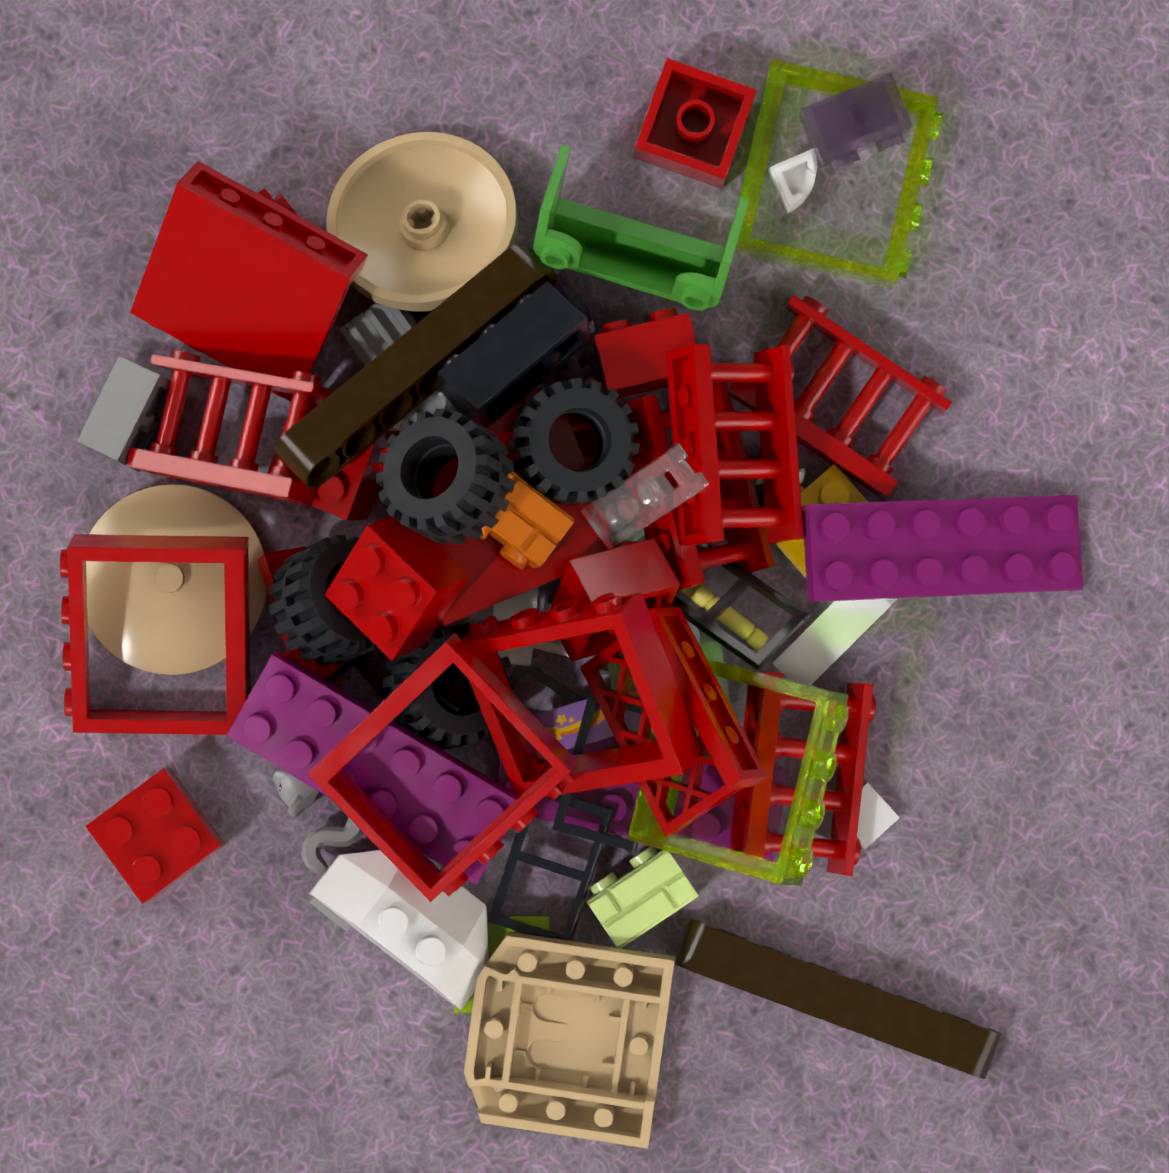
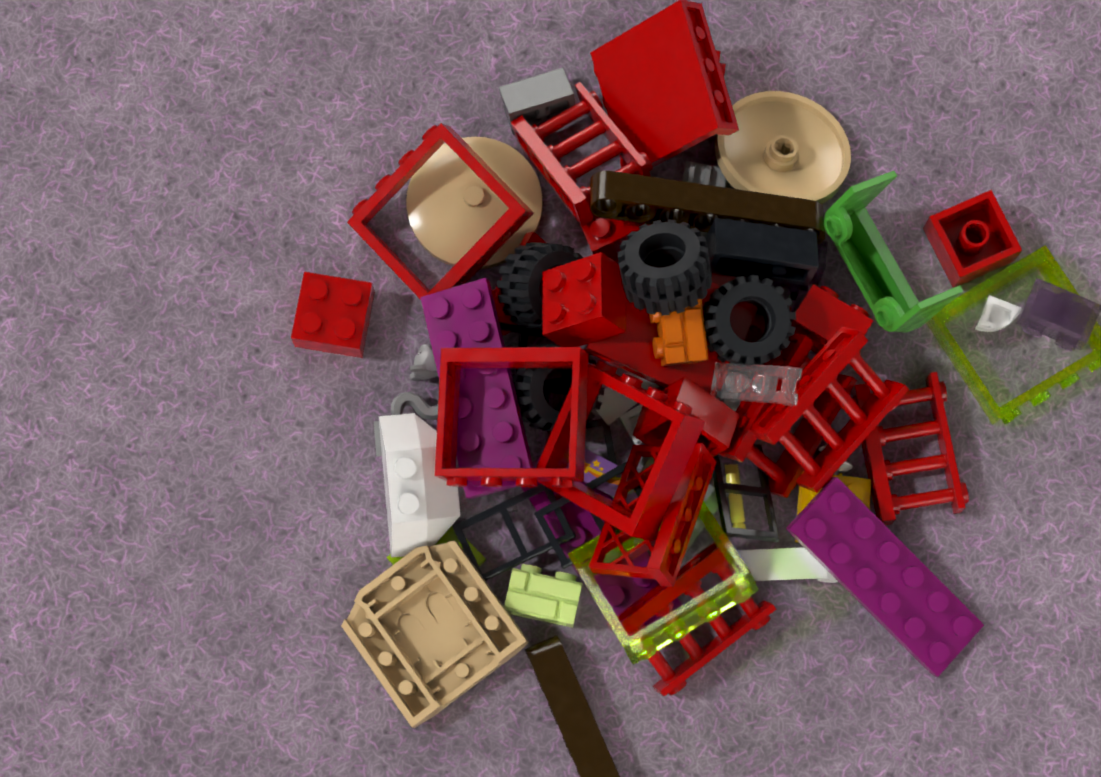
camera: 50 degrees right, 10 degrees down
white tile [857,782,900,850] -> none

